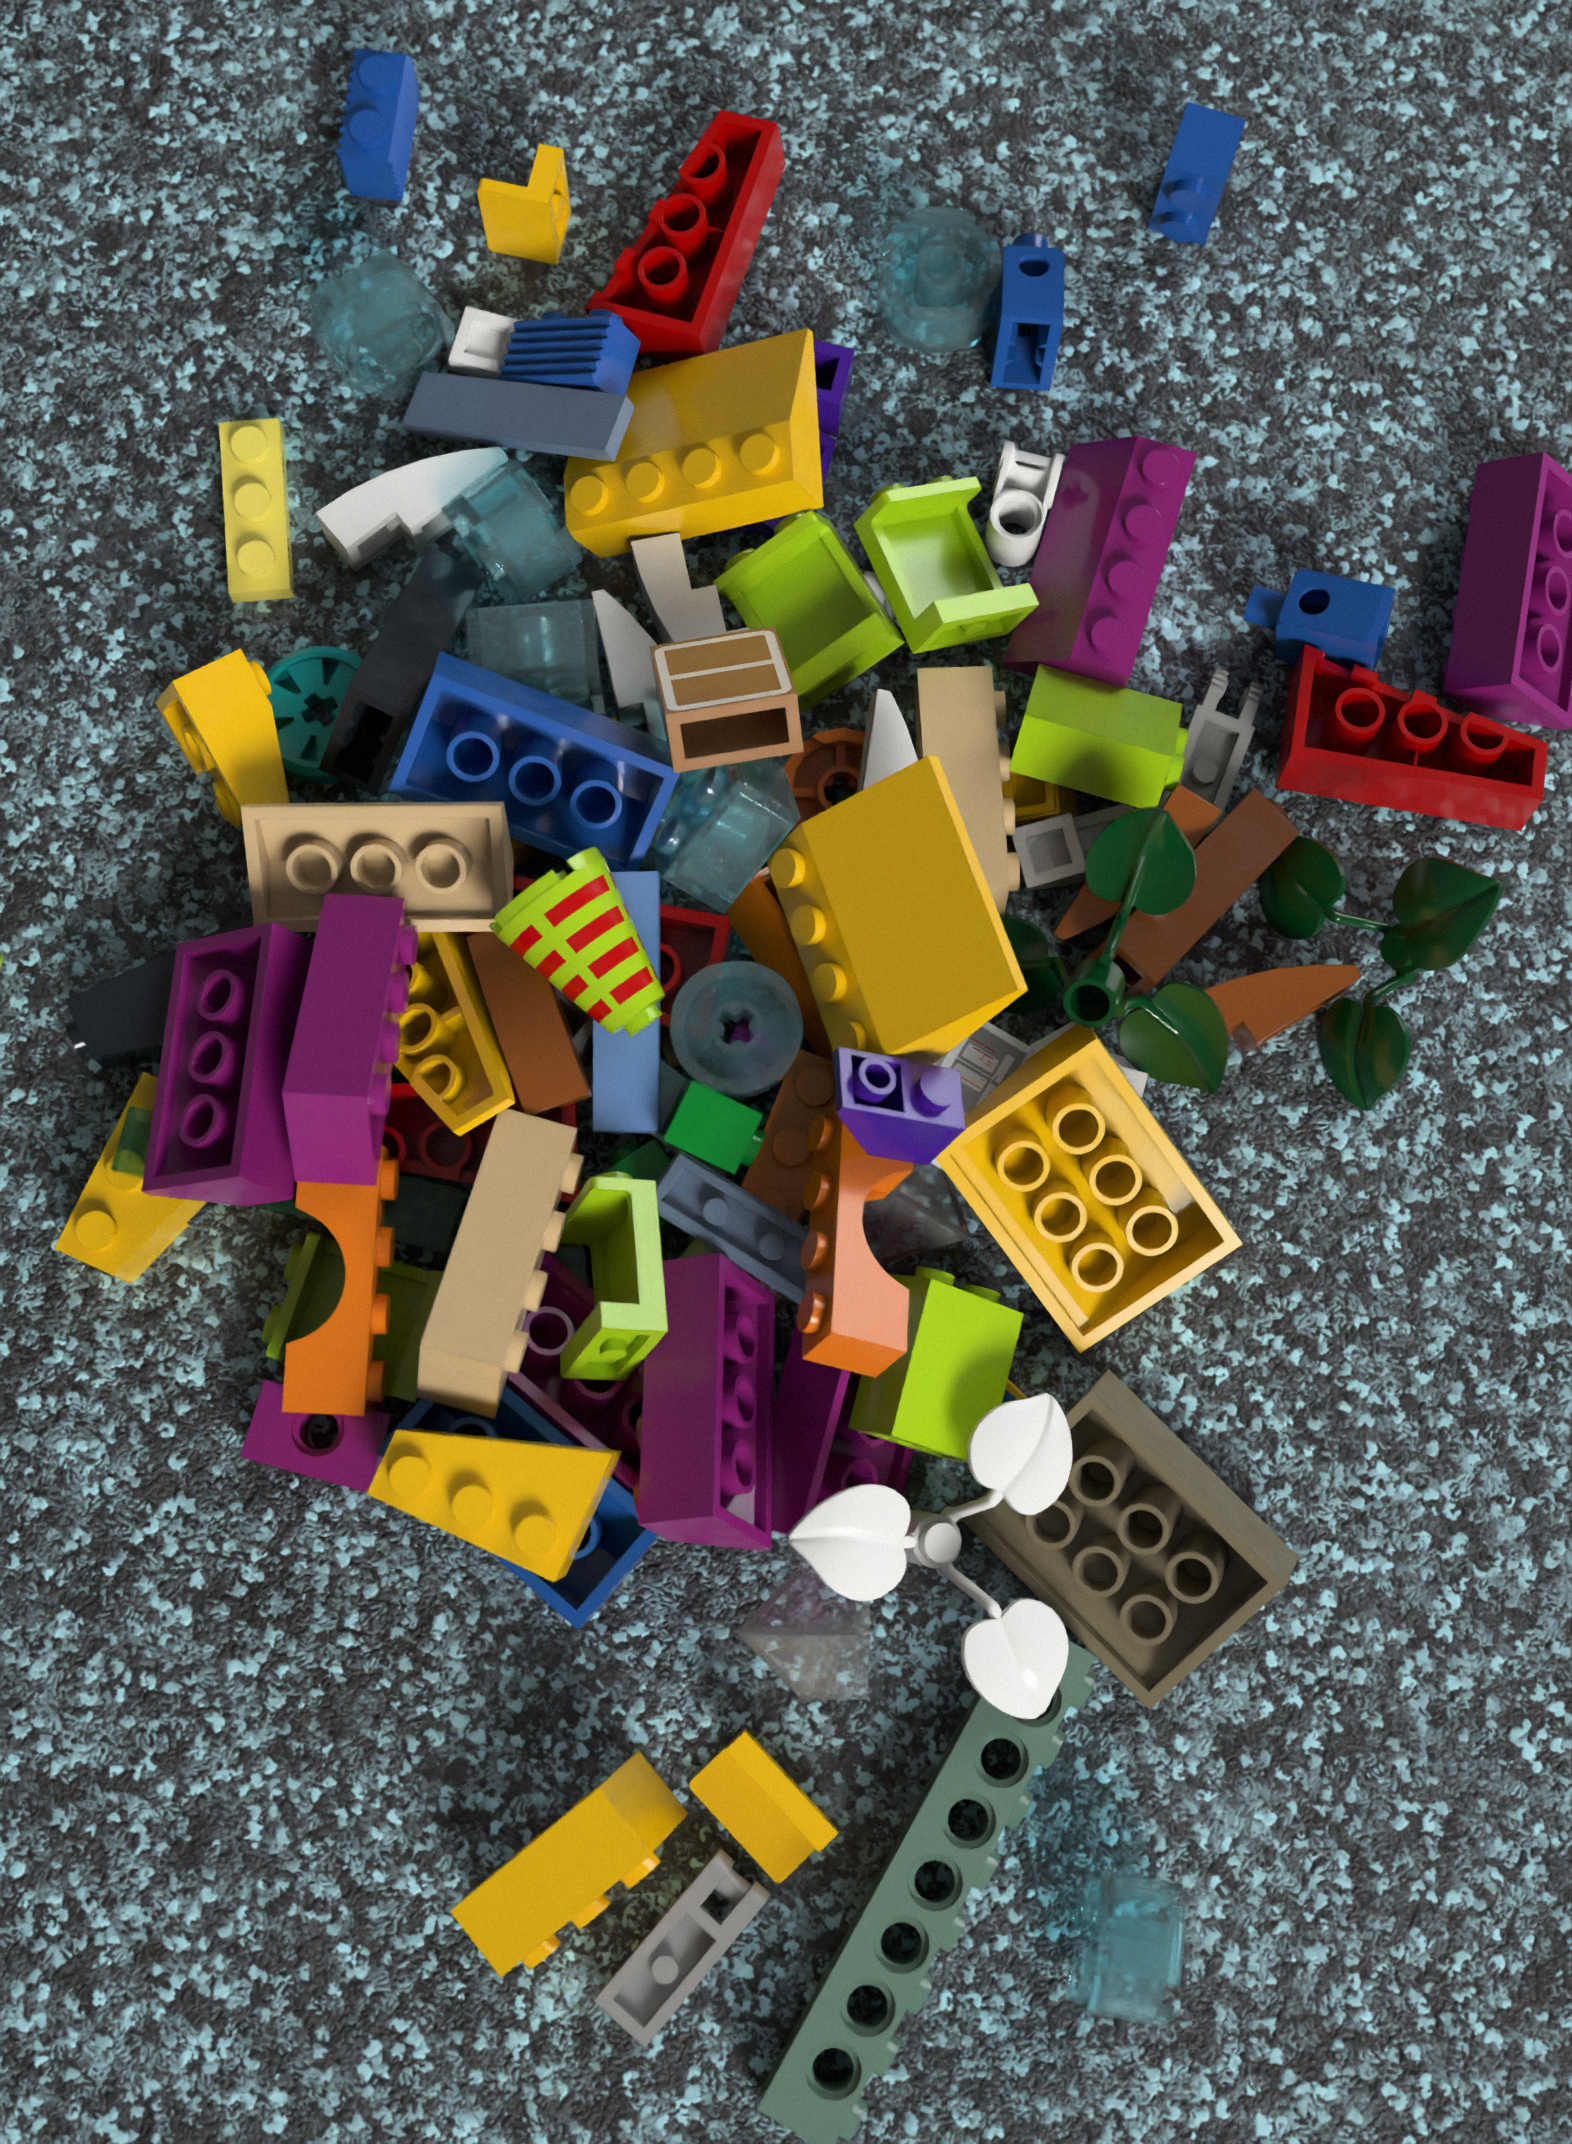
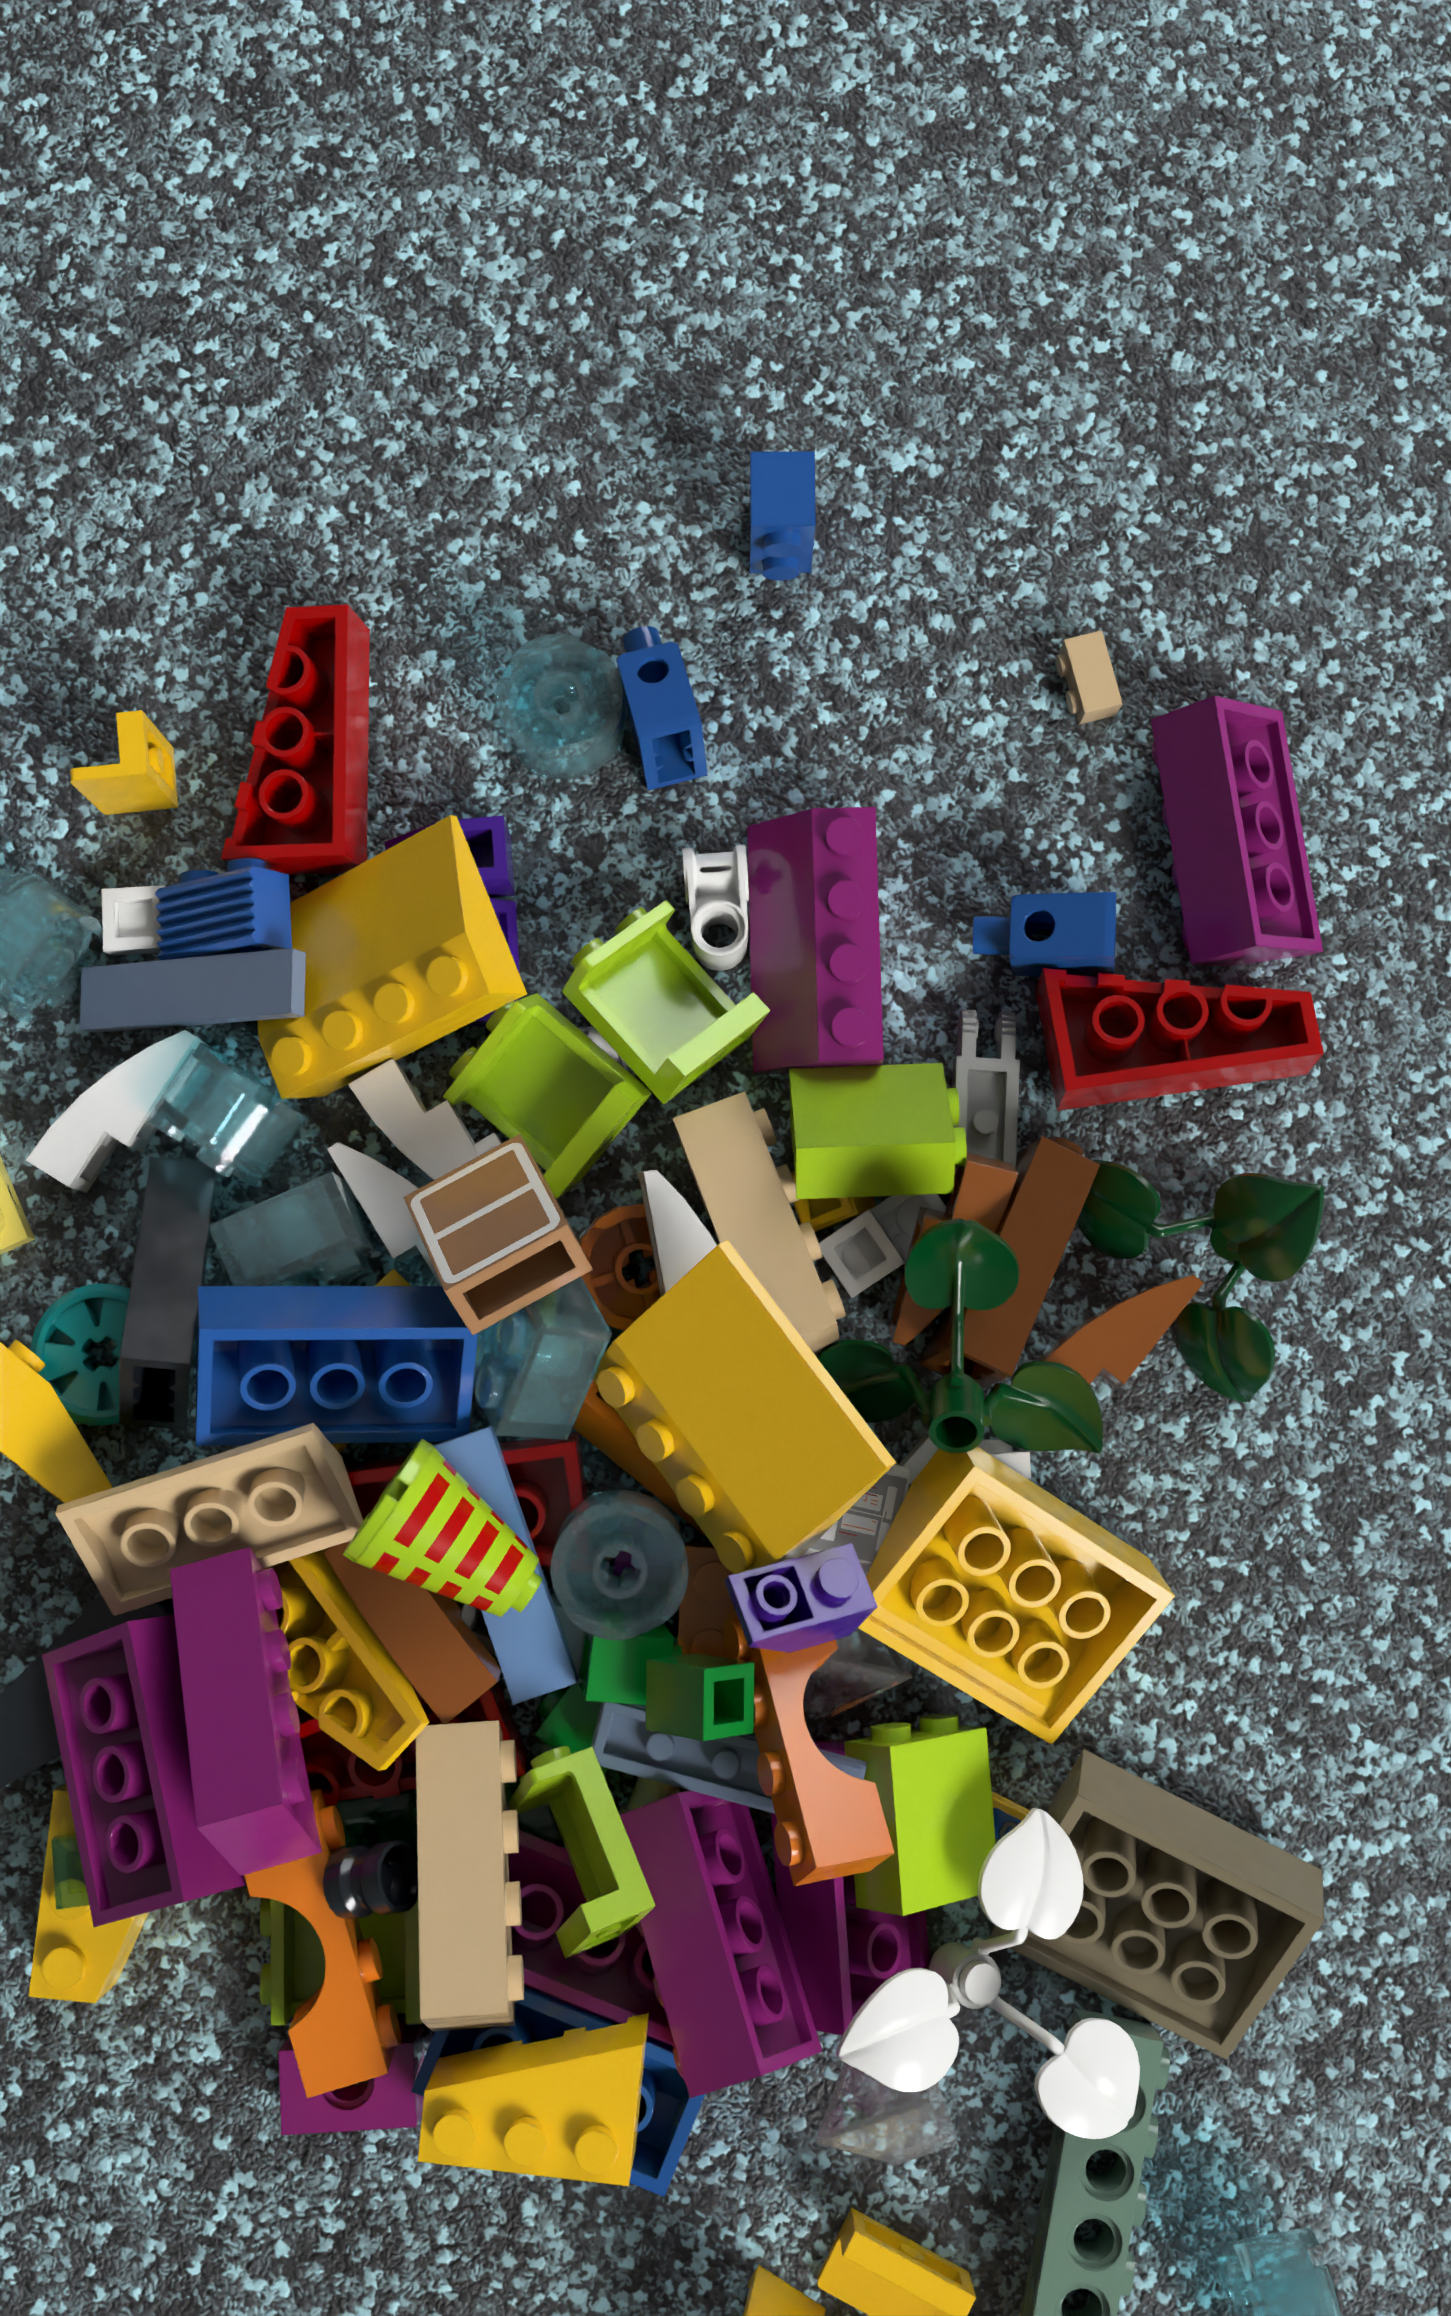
camera: 15 degrees left, 5 degrees up
none -> black wheel [323,1840,418,1920]
none -> green brick [645,1653,754,1741]
none -> tan piece [1056,630,1123,725]

